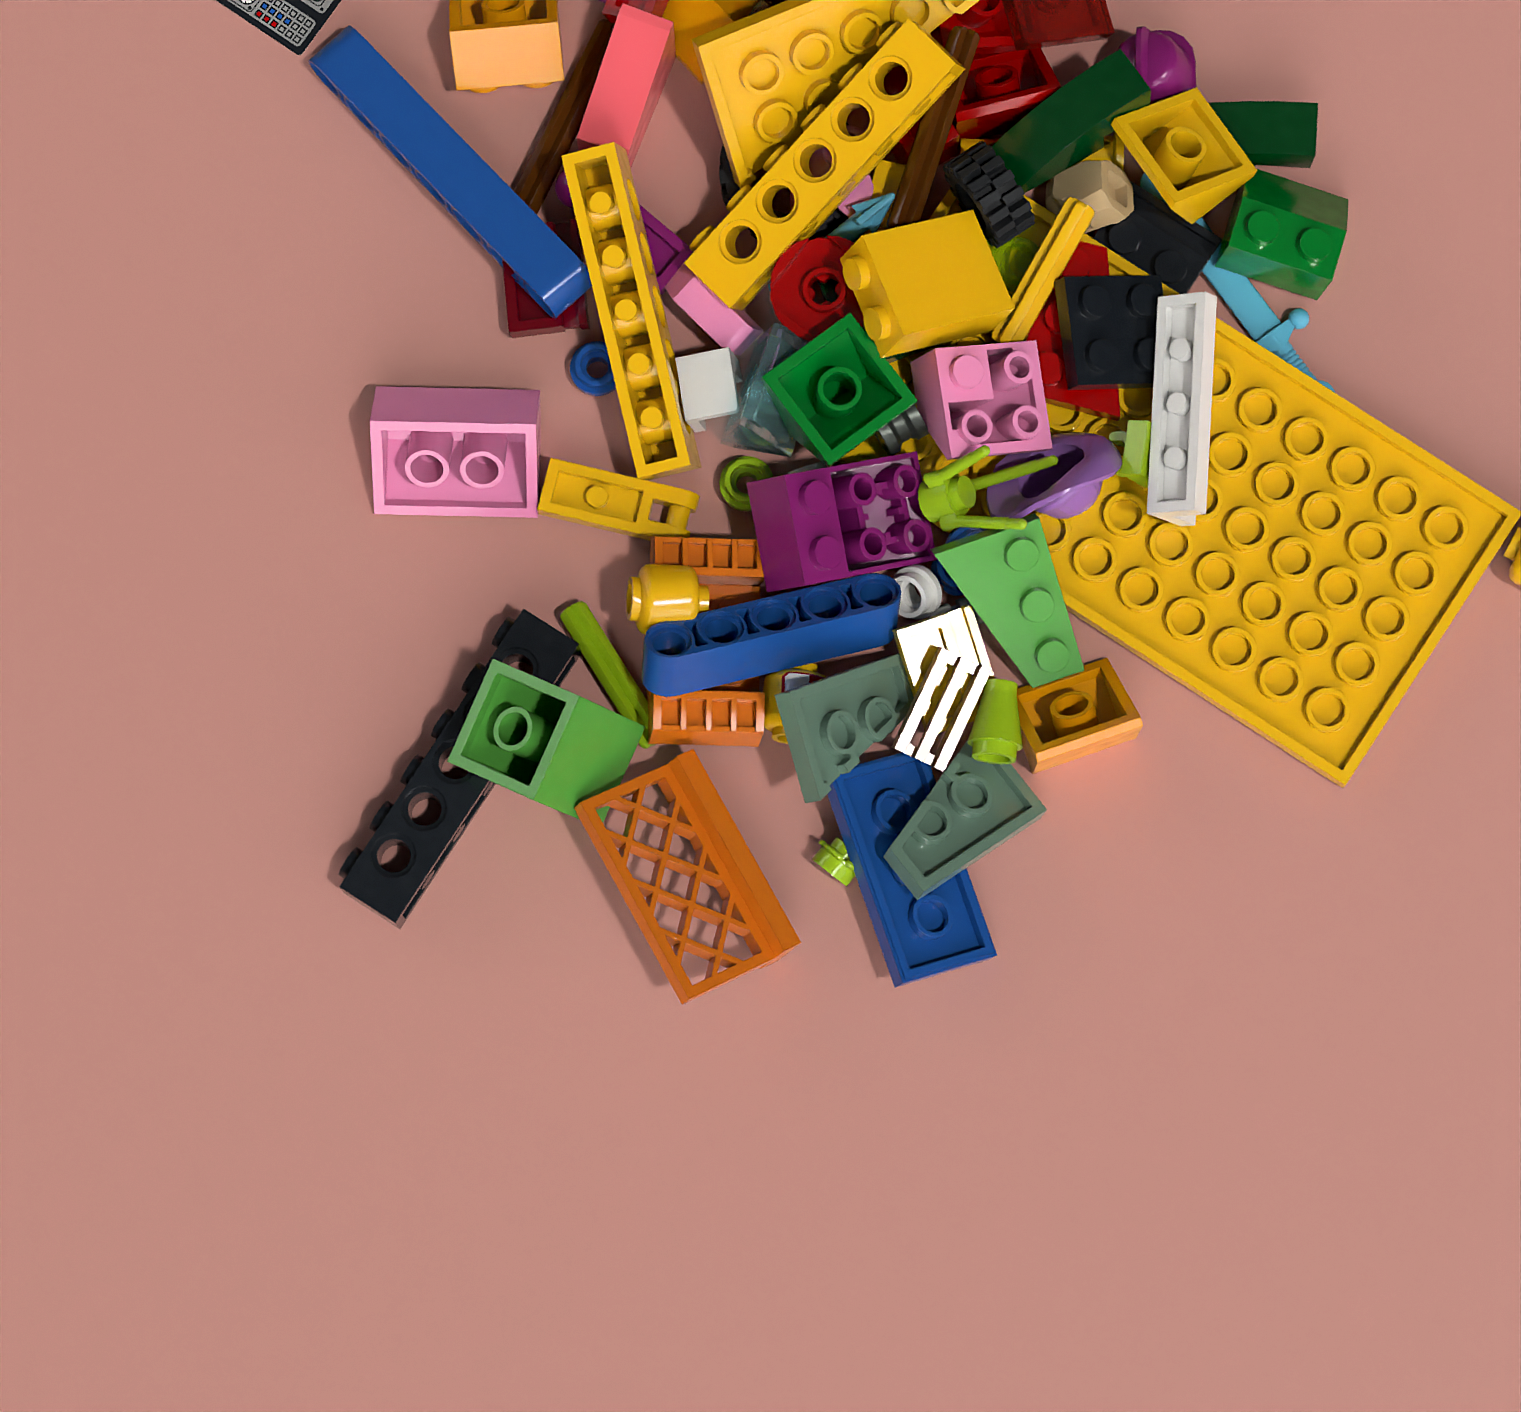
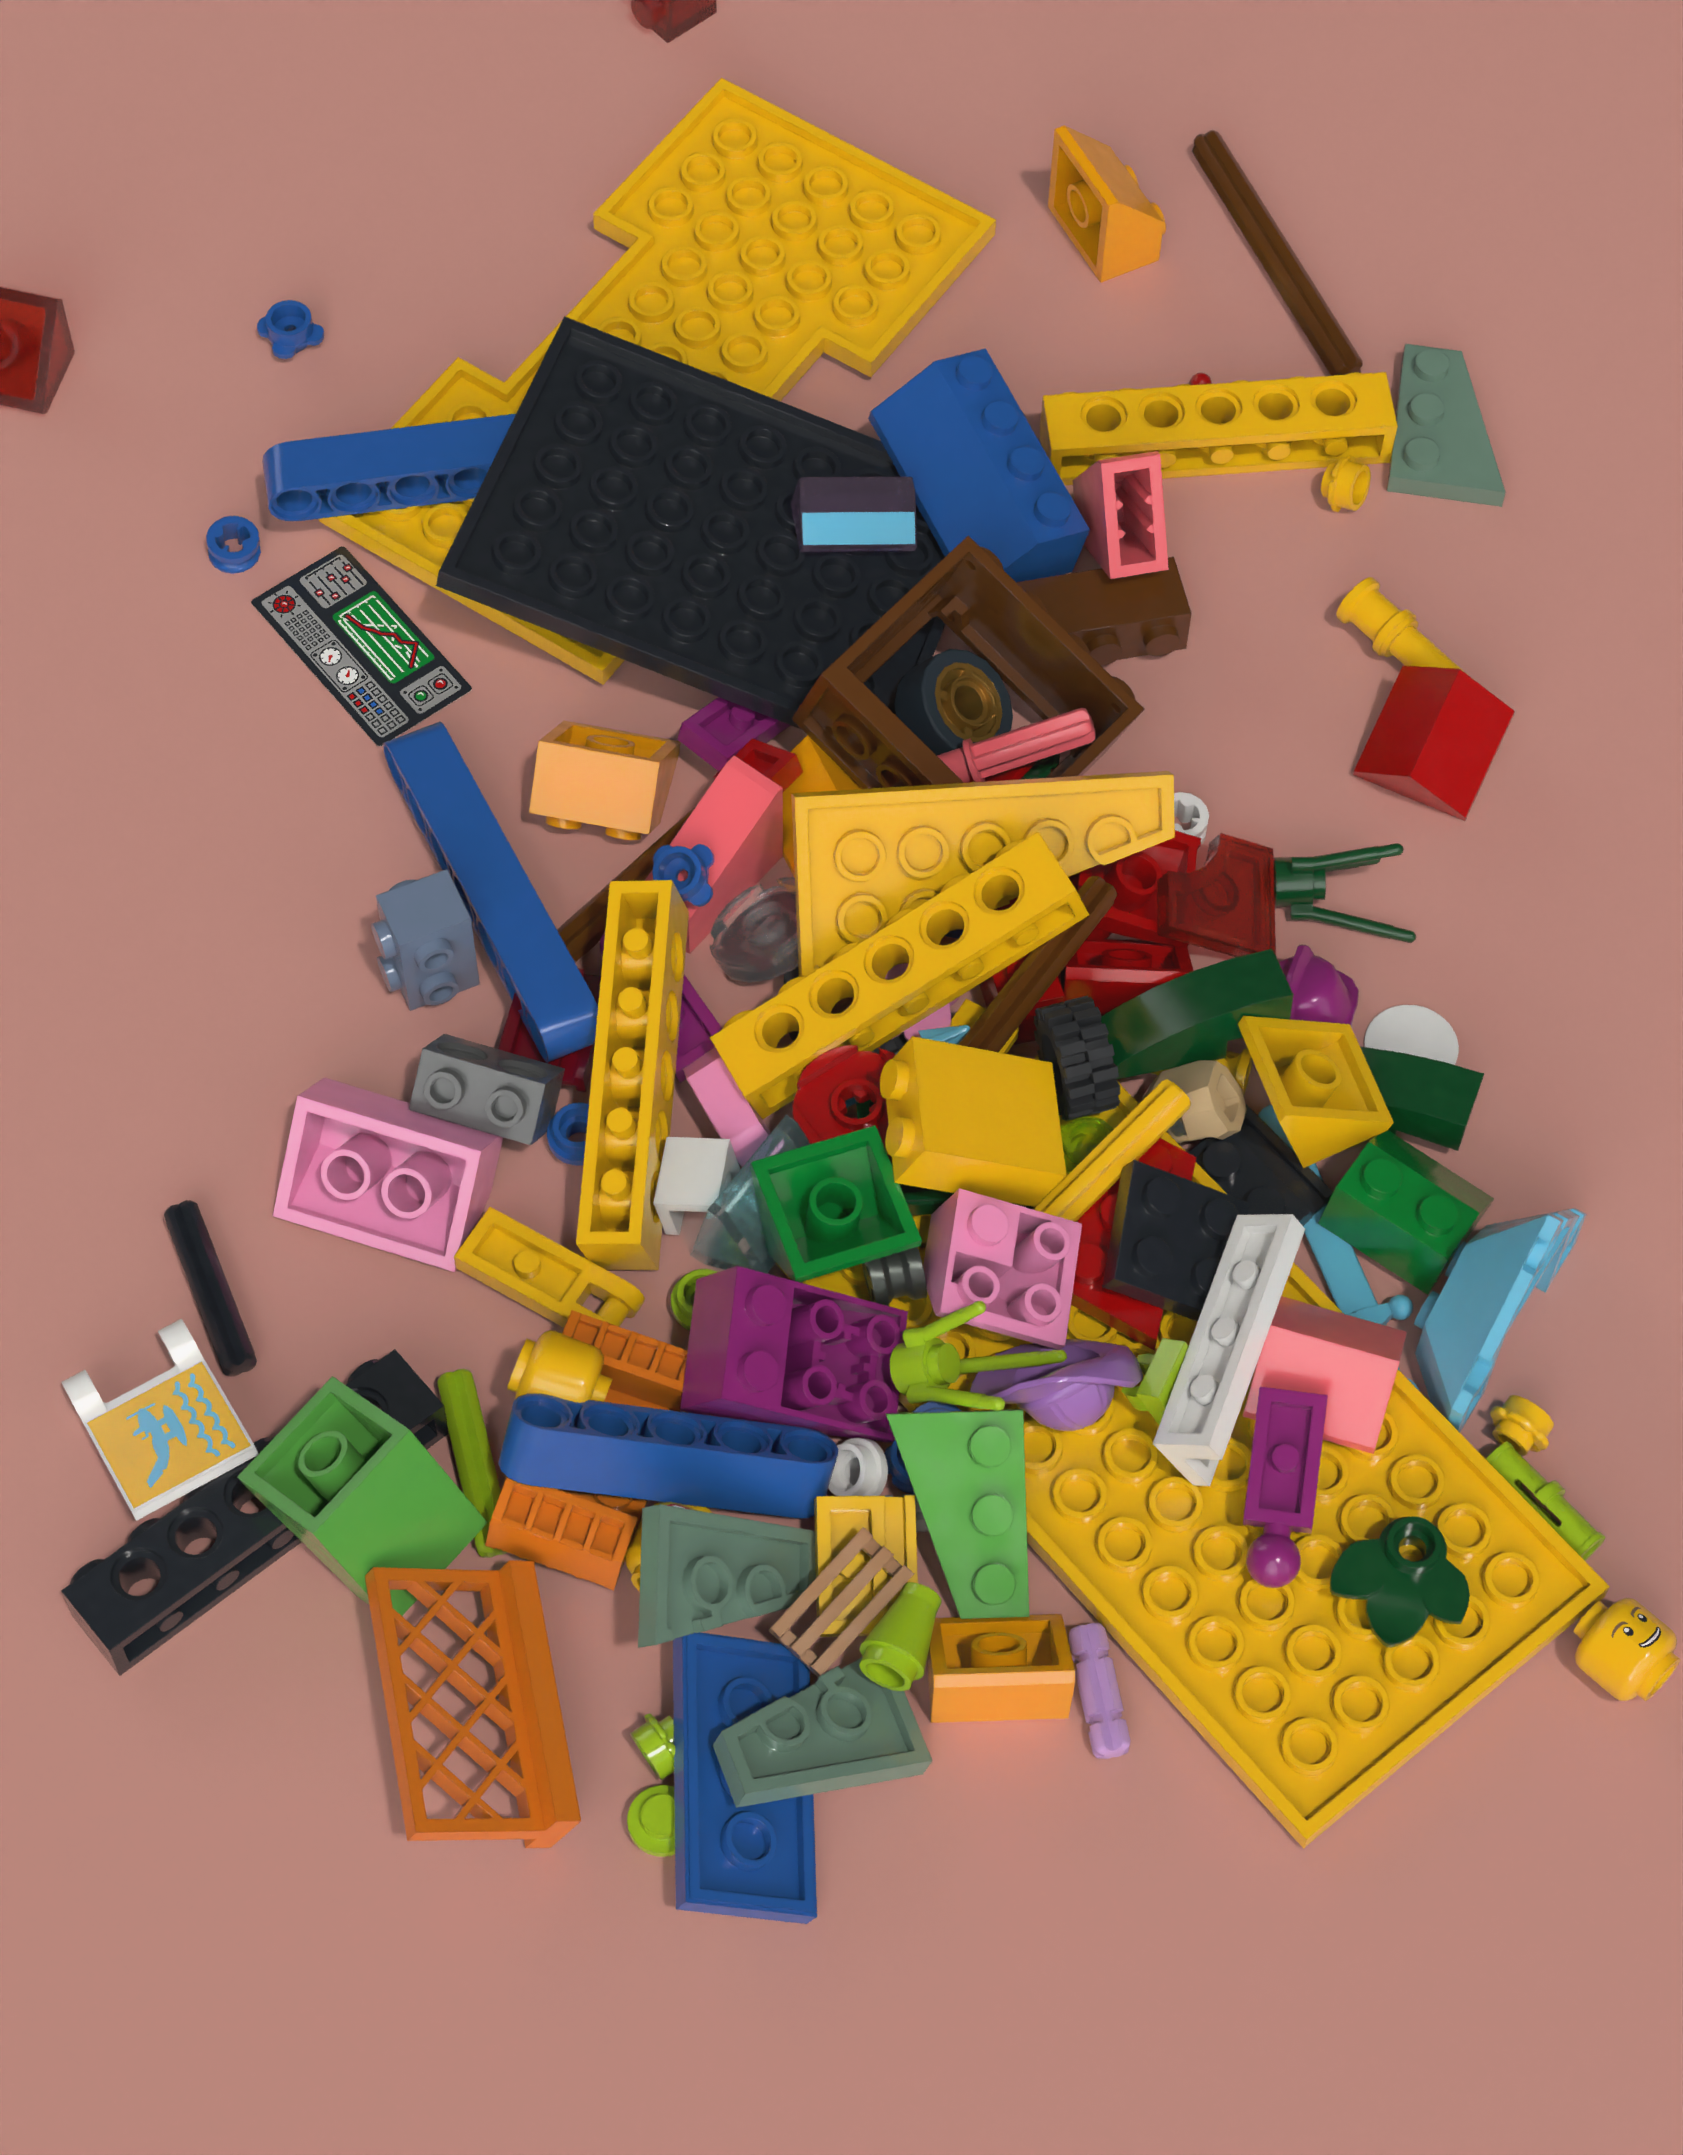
camera: 15 degrees right, 20 degrees down
none -> flag [61,1318,259,1521]
none -> black axle [164,1200,257,1377]
none -> sand blue brick [371,869,480,1011]
none -> dark grey brick [409,1034,565,1145]
none -> lime plate [627,1785,675,1857]
none -> blue plate [652,844,715,907]
none -> clear tile [709,877,798,983]
none -> lavender axle [1068,1623,1131,1759]
none -> coral slope [1243,1296,1407,1454]
none -> magenta plate [1243,1387,1328,1588]
none -> dark green plate [1330,1517,1470,1648]
none -> white sticker [1364,1005,1459,1065]
none -> medium azure wedge [1414,1208,1587,1432]
none -> lime pin [1486,1441,1605,1561]
none -> yellow plate [1490,1395,1554,1456]

